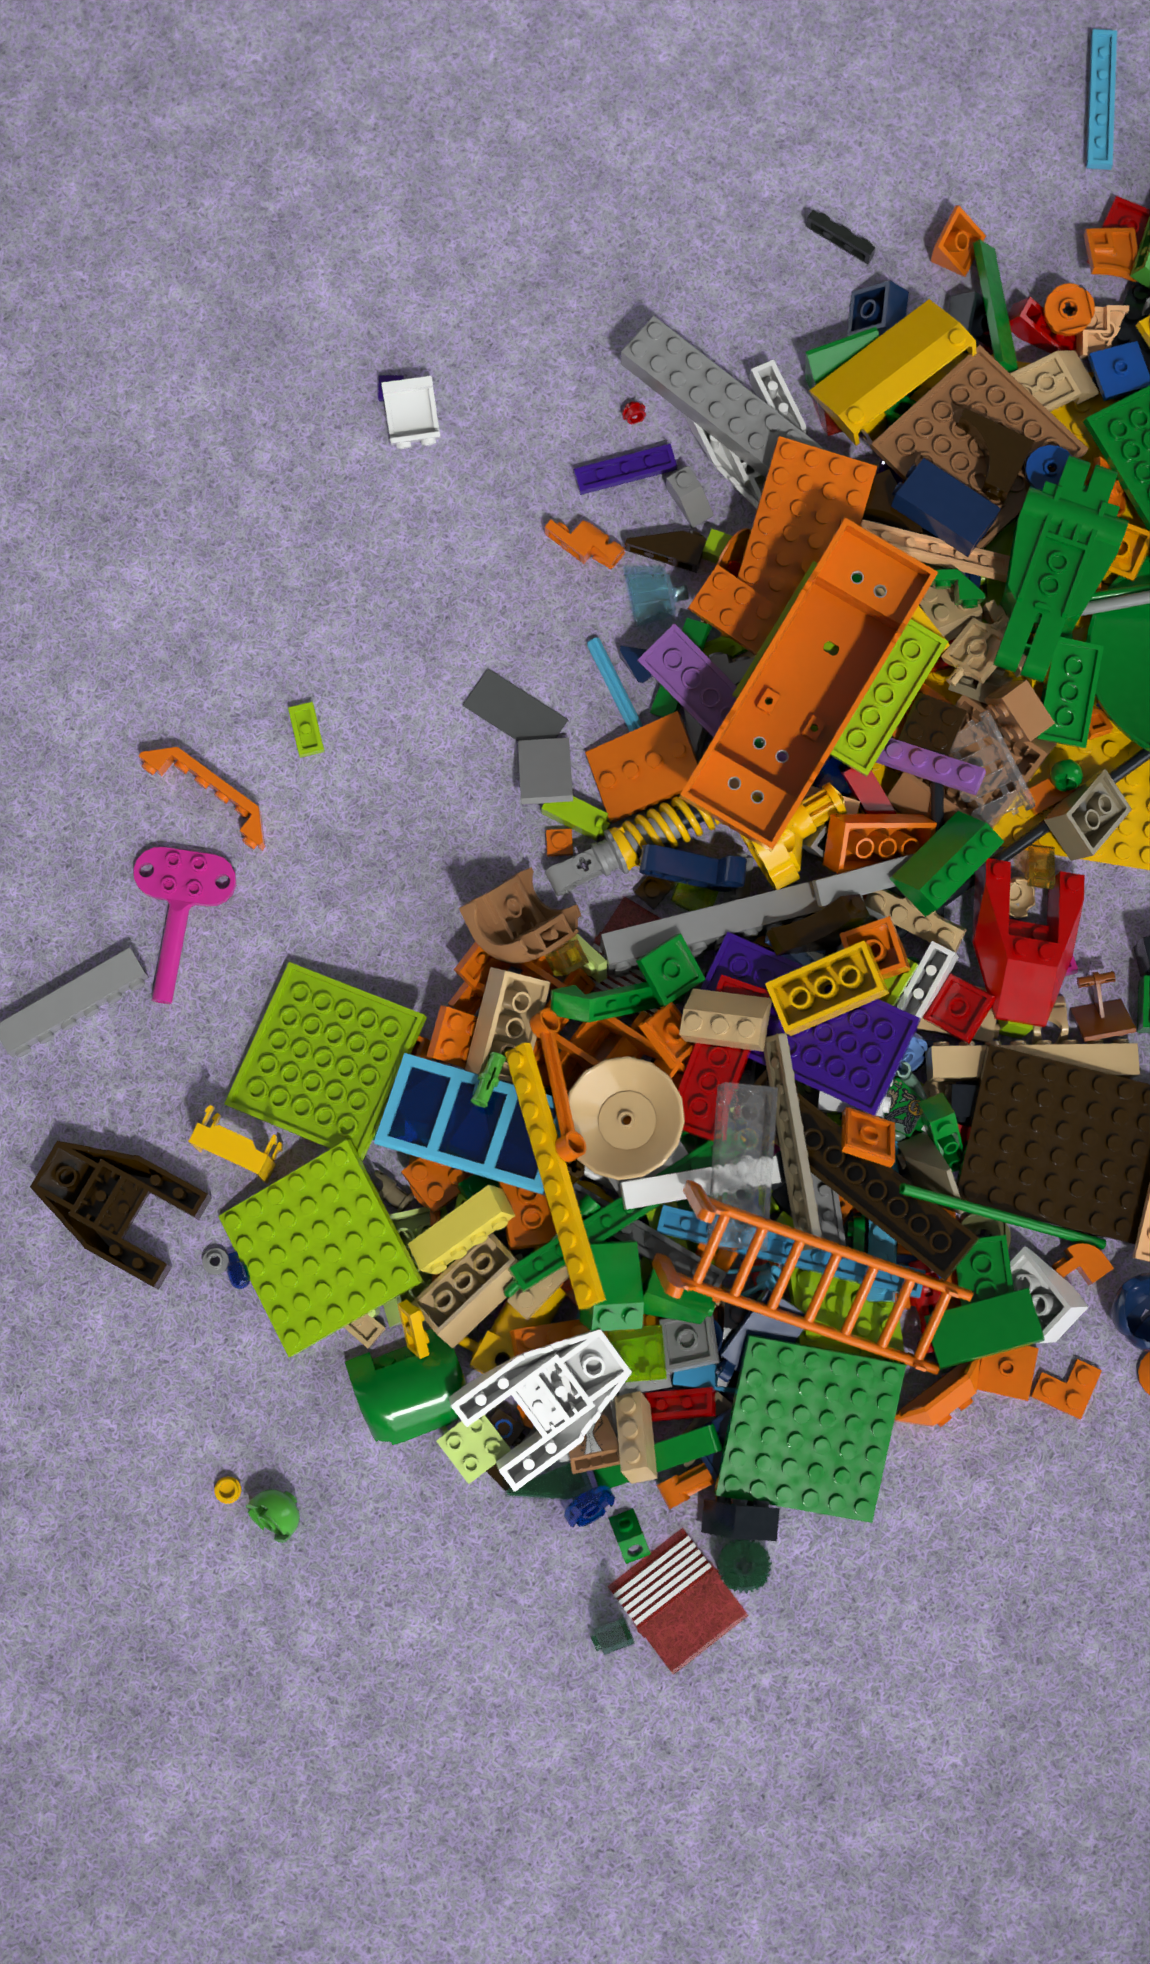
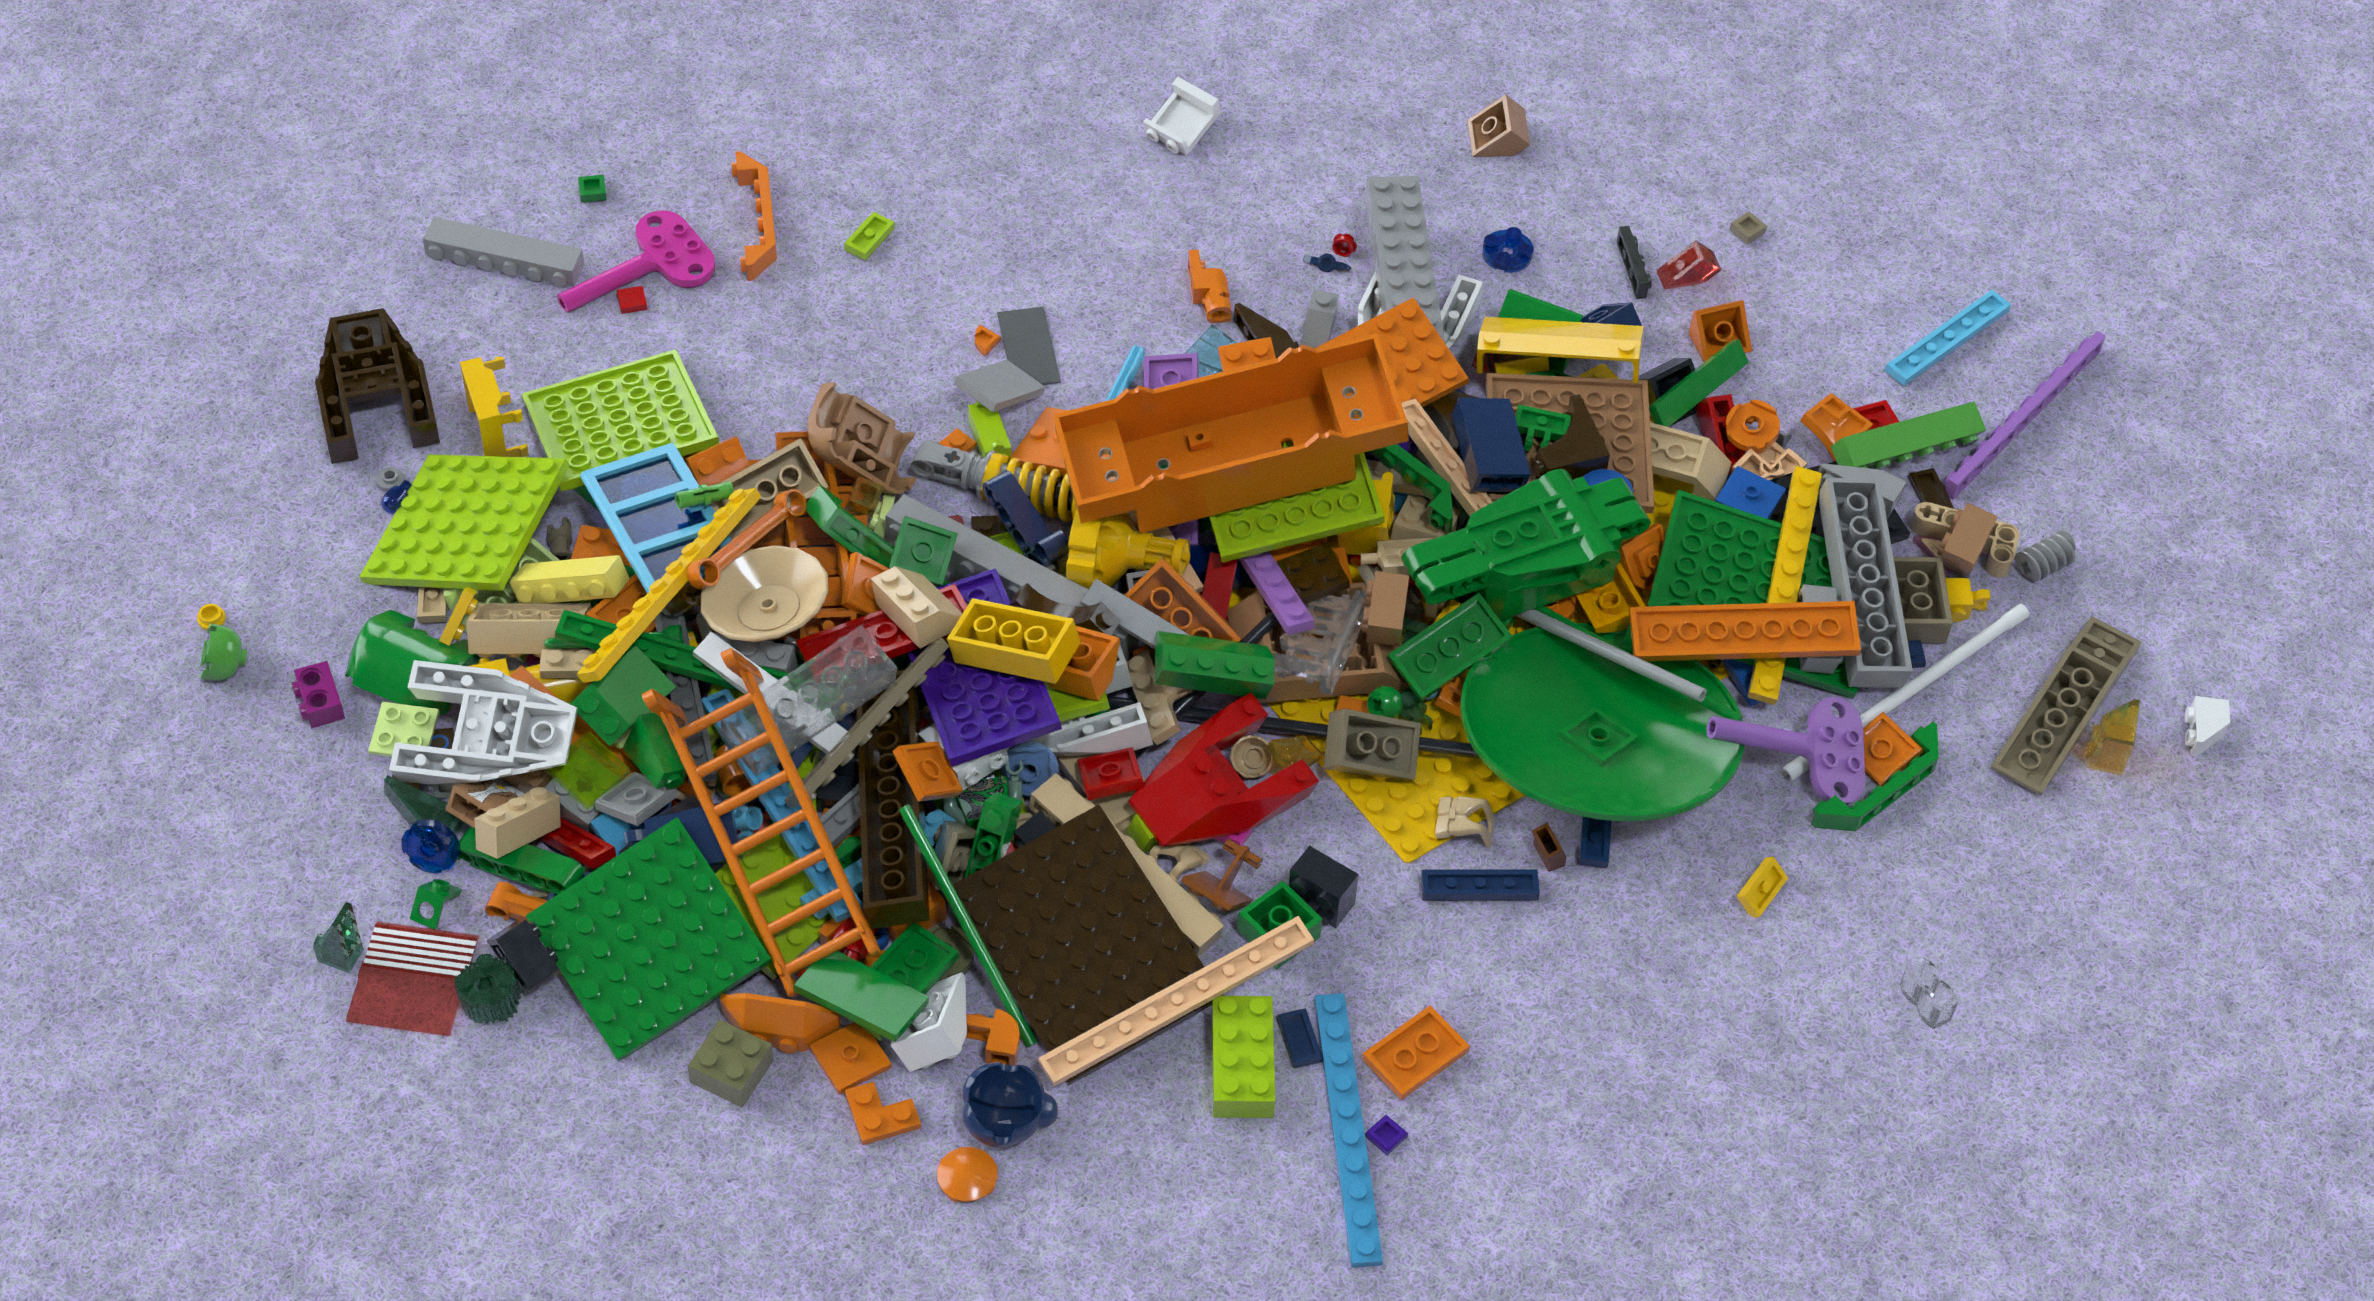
camera: 40 degrees right, 25 degrees down
dark purple plate [574,443,677,495] -> none
none -> magenta brick [291,661,345,729]
none -> green plate [578,174,607,203]
none -> red tile [617,285,648,314]
none -> olive brick [688,1019,774,1108]
none -> orange tile [975,325,1001,356]
none -> dark blue piece [1303,254,1352,272]
none -> clear green plate [1397,687,1433,735]
none -> medium nougat slope [1467,94,1530,157]
none -> clear blue plate [1482,227,1534,273]
none -> green hinge [1515,404,1572,452]
none -> clear red slope [1656,240,1721,290]
none -> dark tan plate [1730,211,1767,244]

